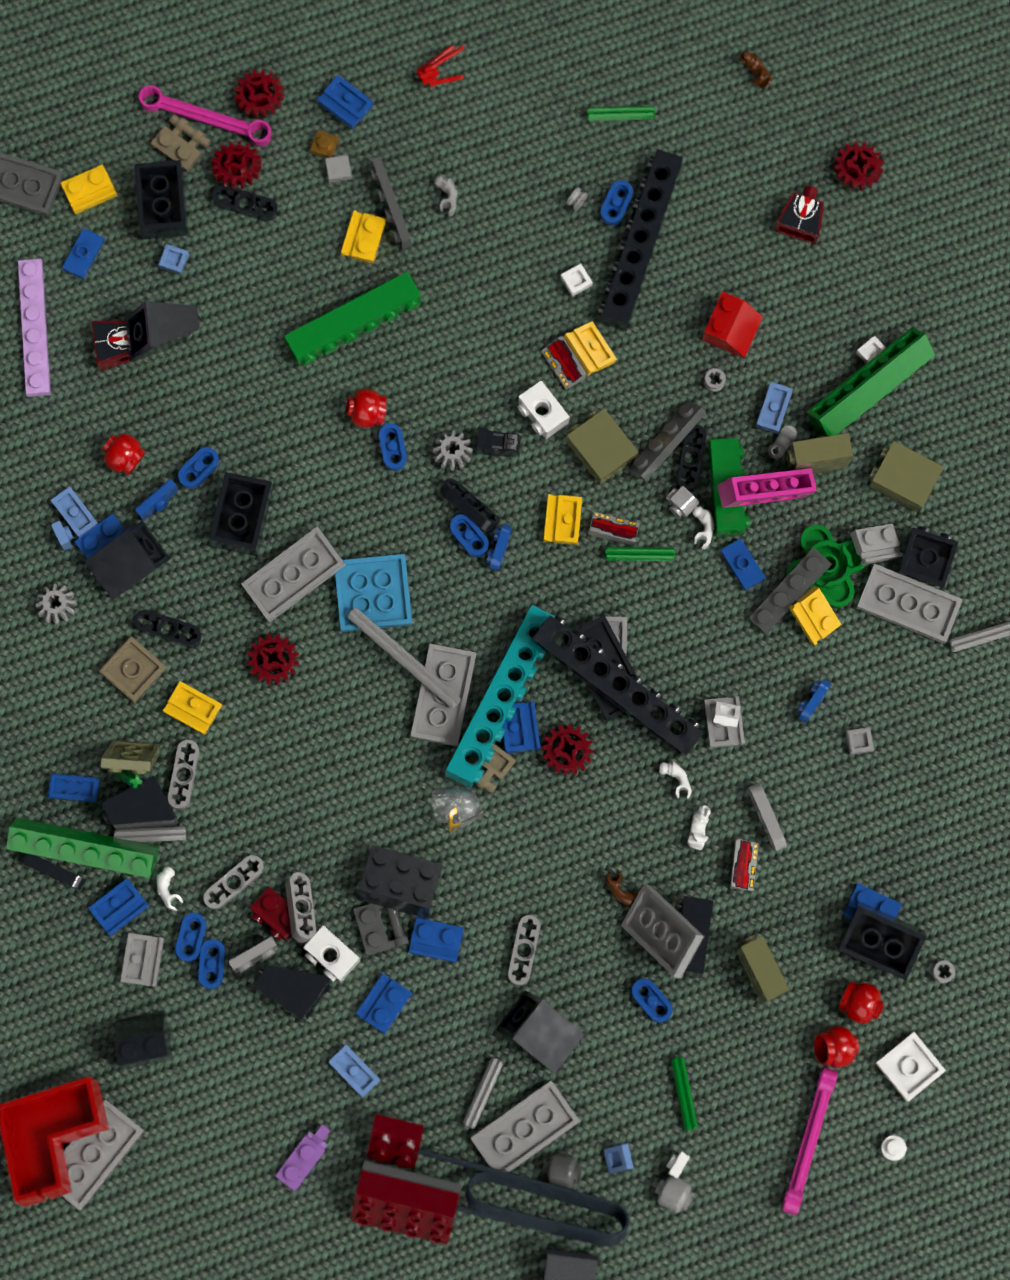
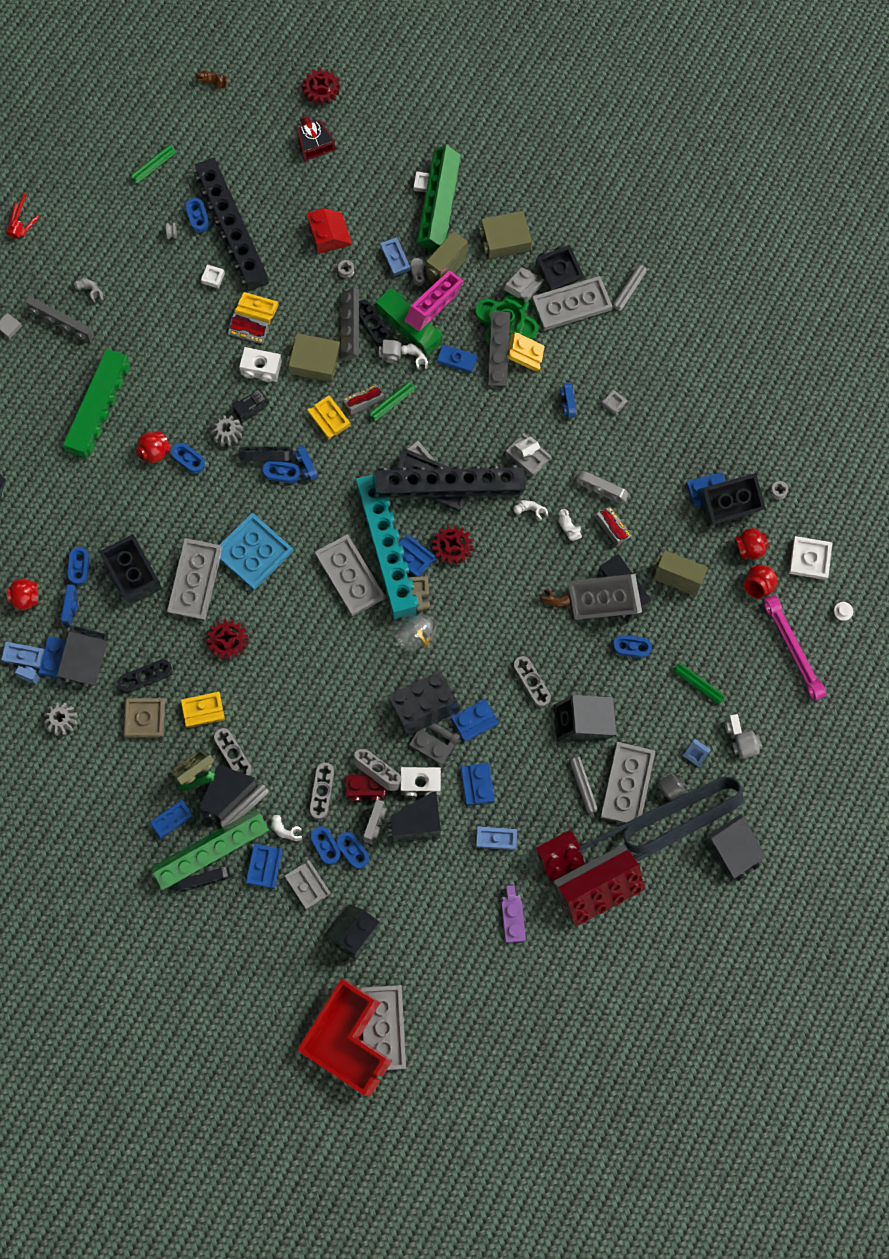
camera: 40 degrees left, 5 degrees down
yellow plate [341,210,386,264] -> none
light grey axle [348,608,461,709] -> none

